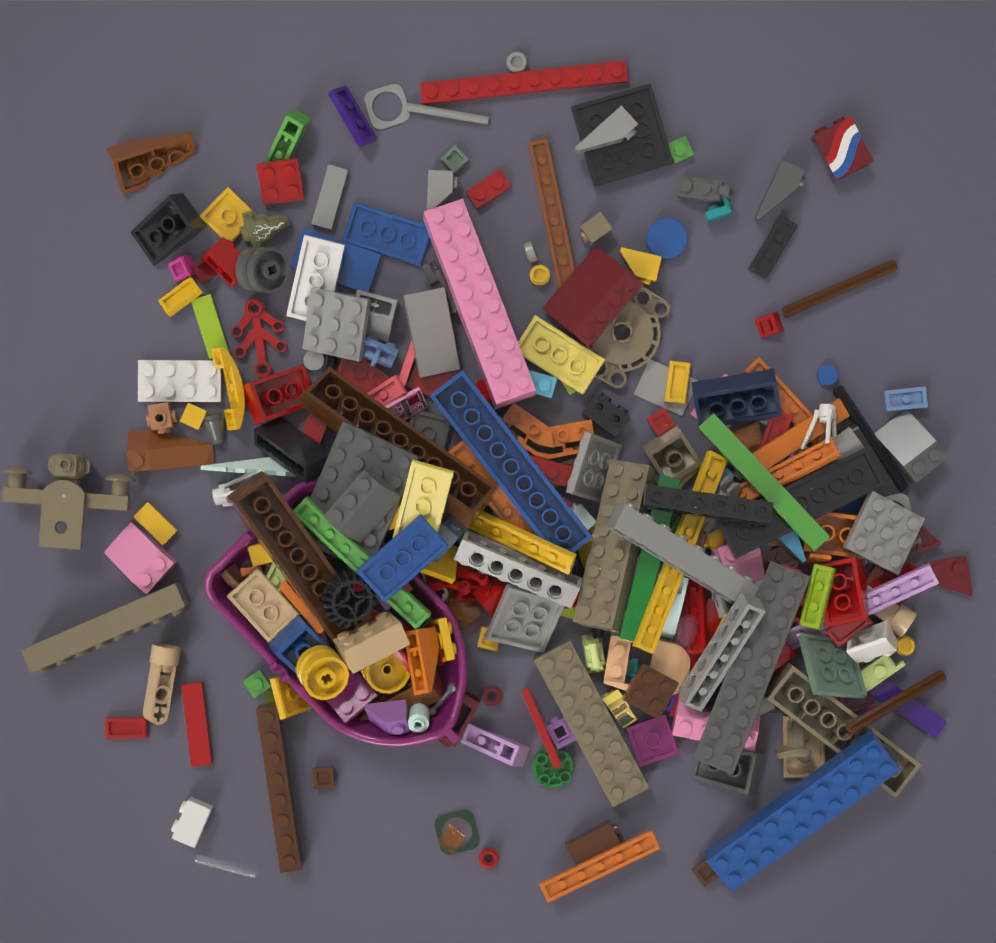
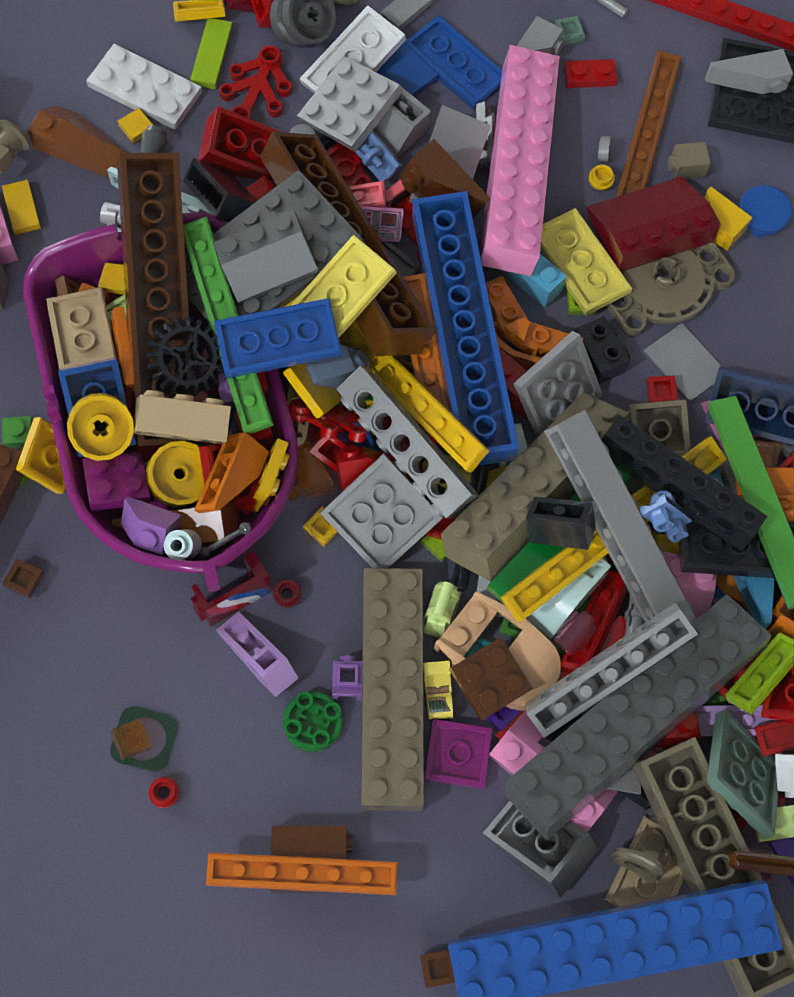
camera: 20 degrees right, 20 degrees down
nougat brick [146,402,178,434] -> none
yellow slope [211,347,245,430] -> none
red tile [521,688,562,769] -> none
yellow tile [664,360,691,404] -> none
none -> reddish brown slope [399,139,490,219]
none -> black brick [526,497,596,550]
none -> medium blue hips [639,491,692,542]

